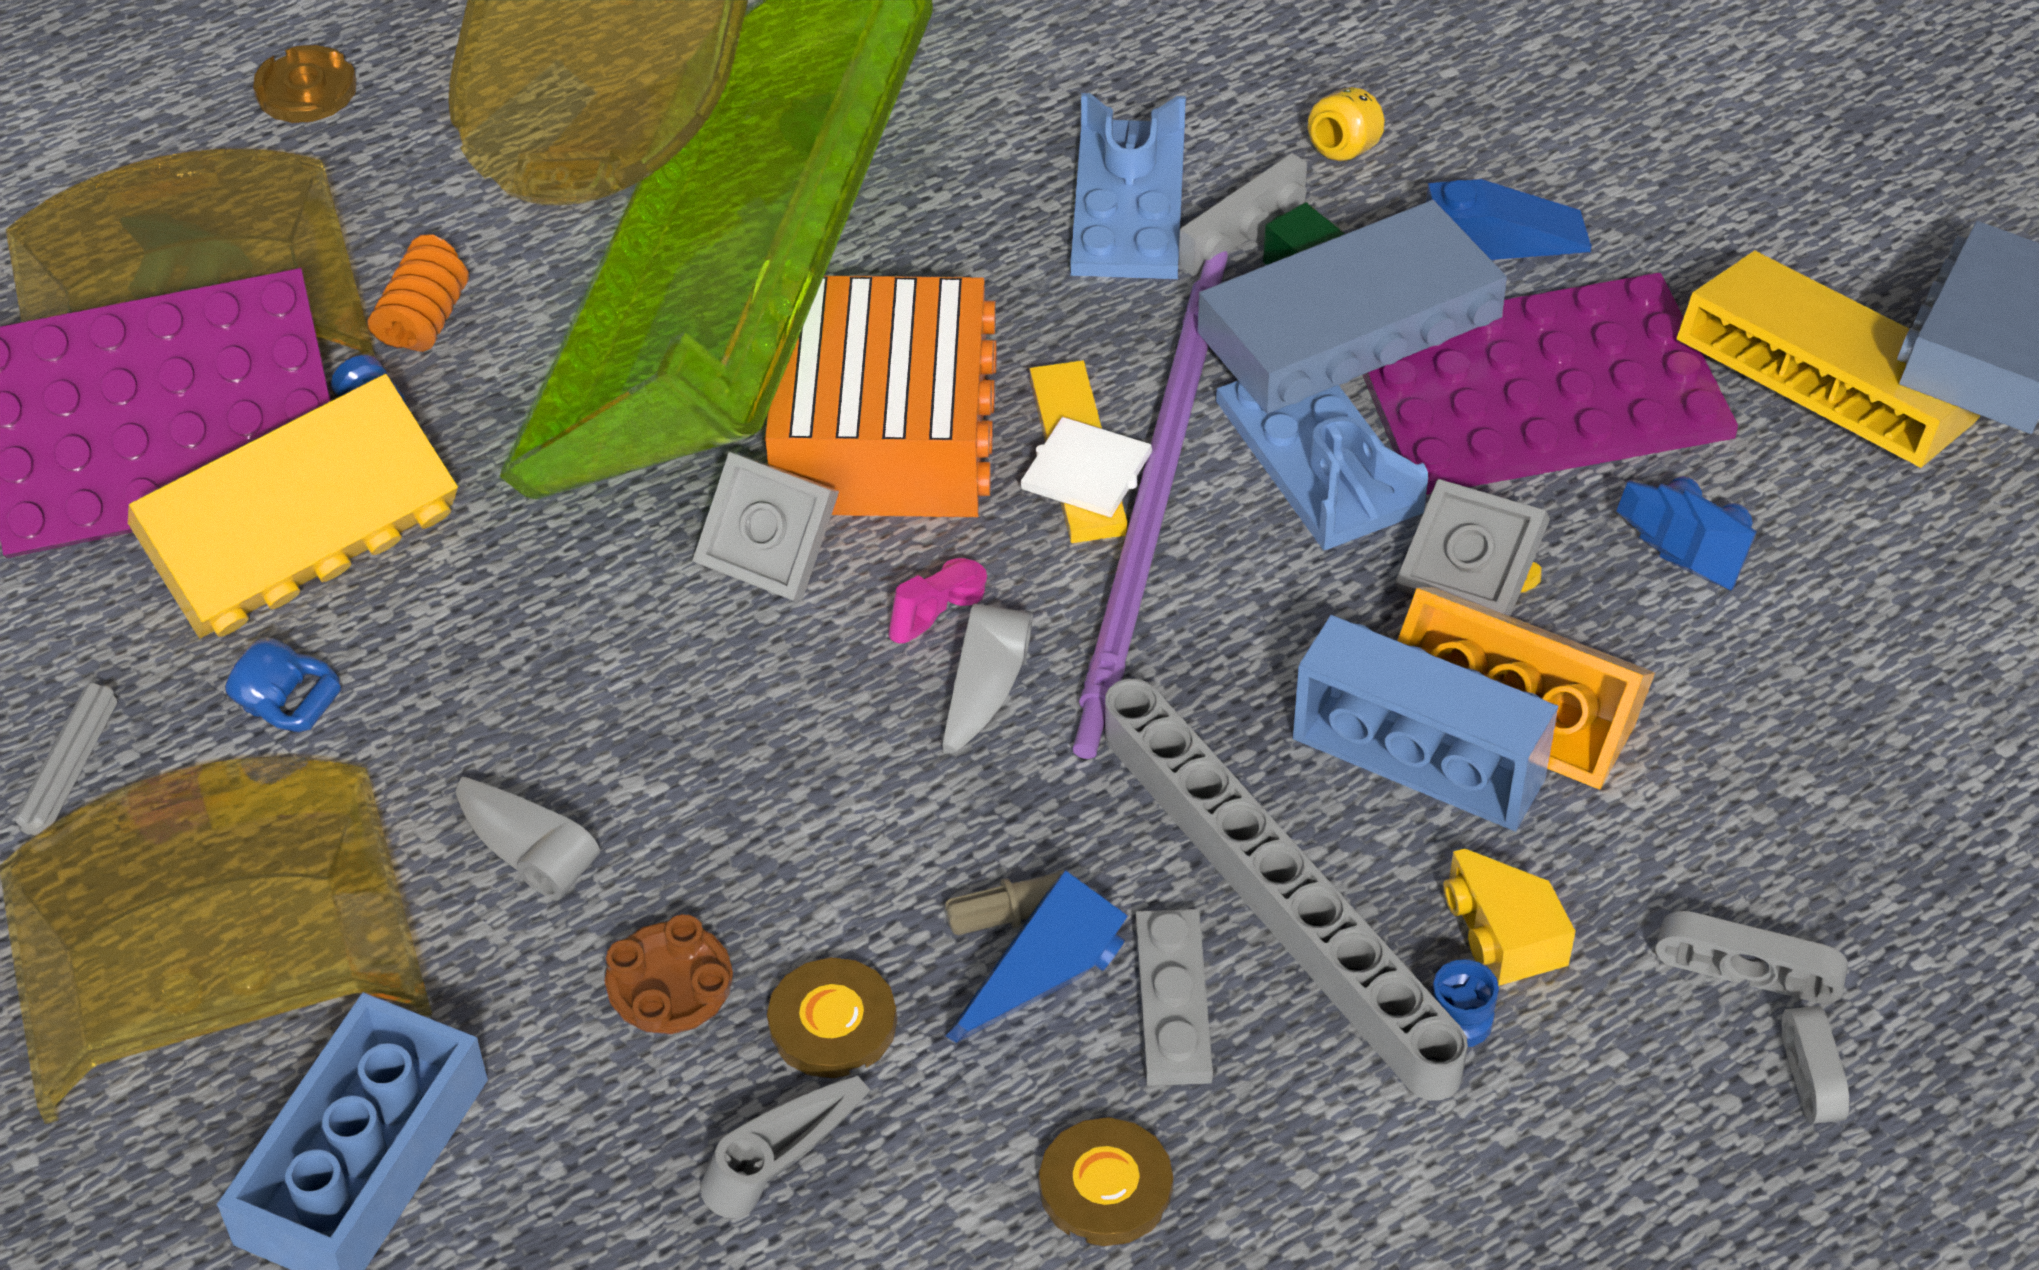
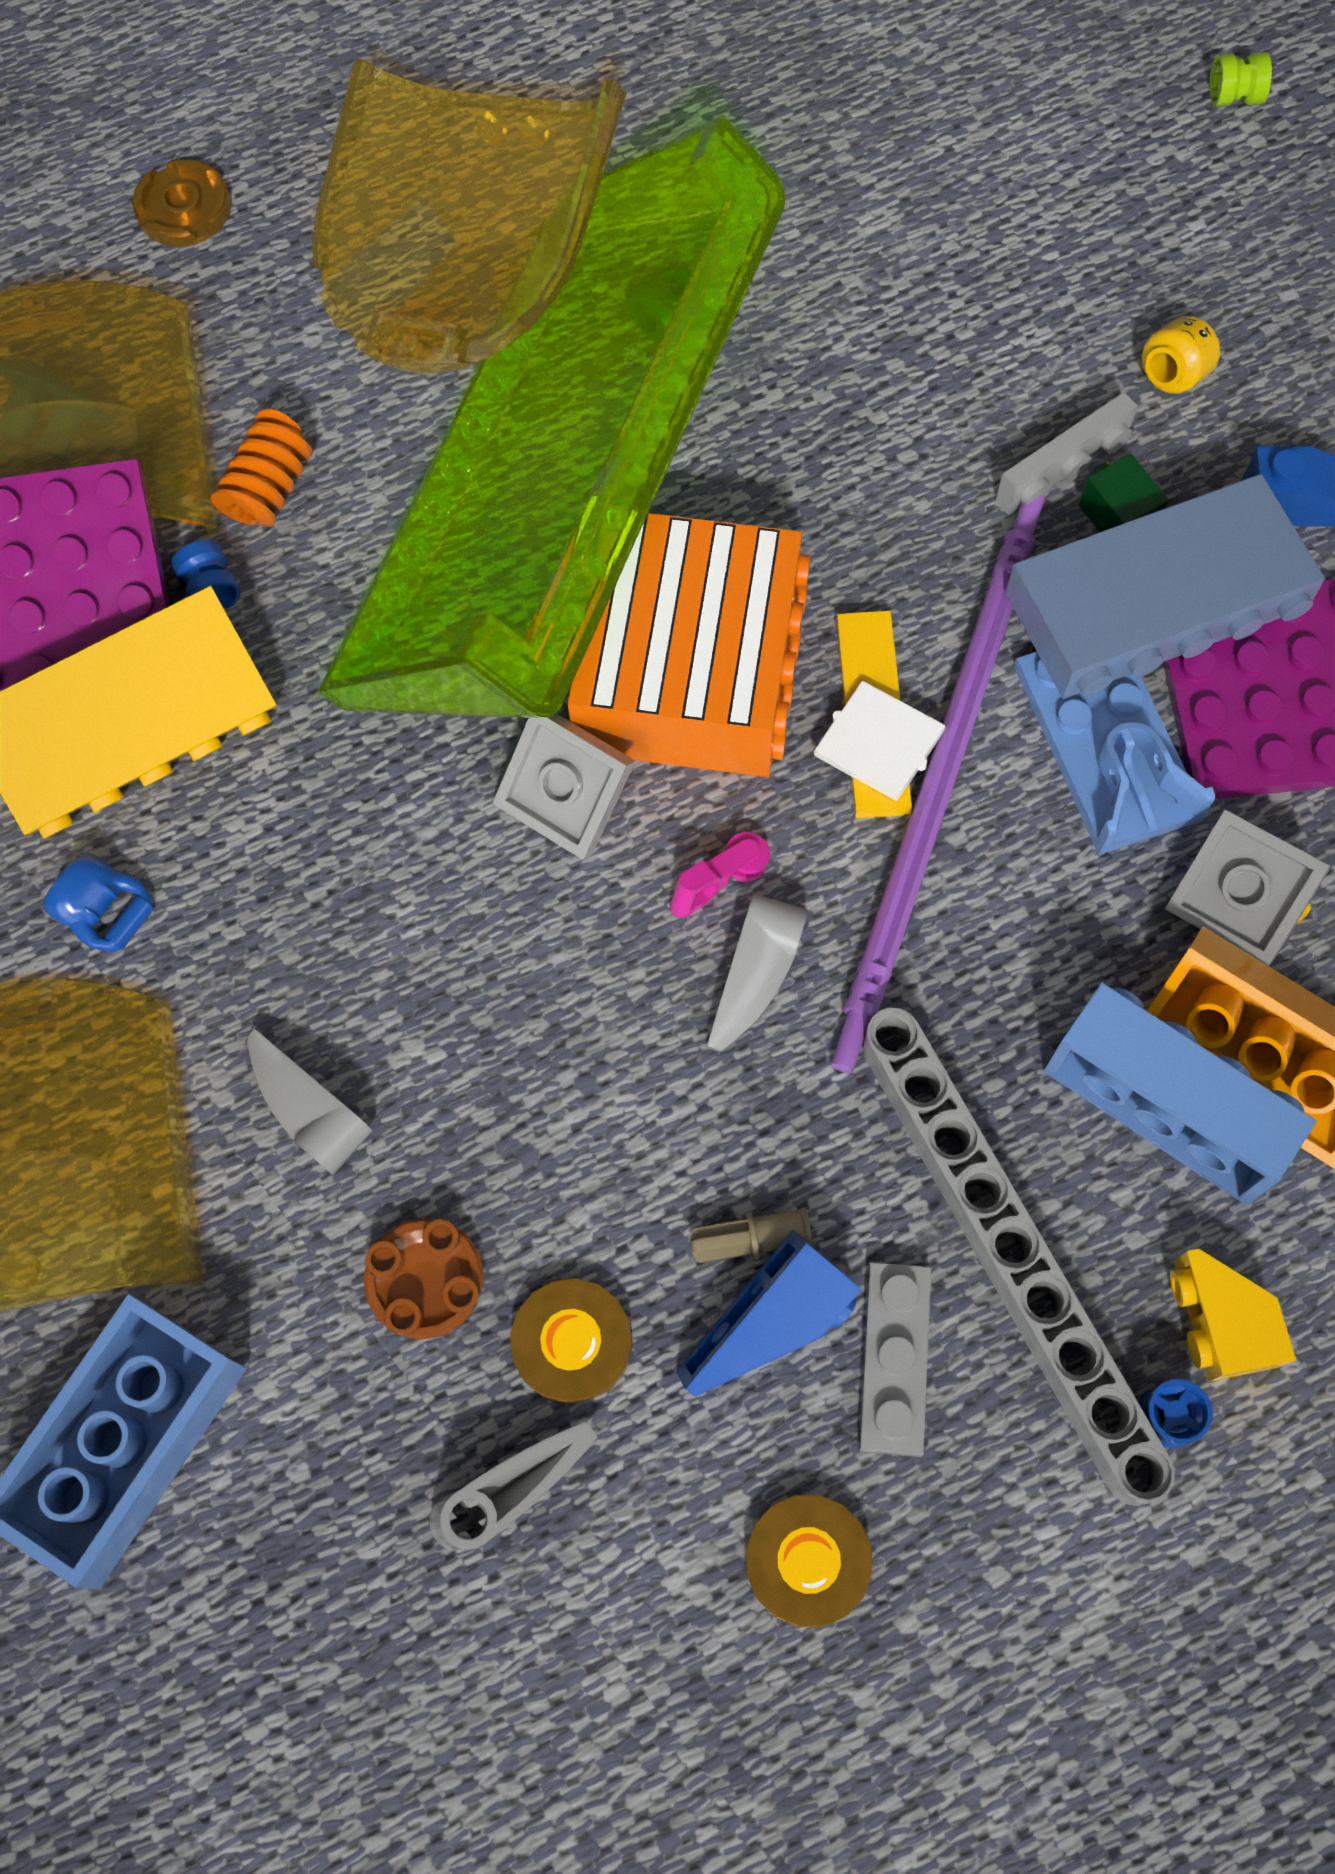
camera: 10 degrees right, 20 degrees up
medium blue plate [1071,93,1186,279] -> none

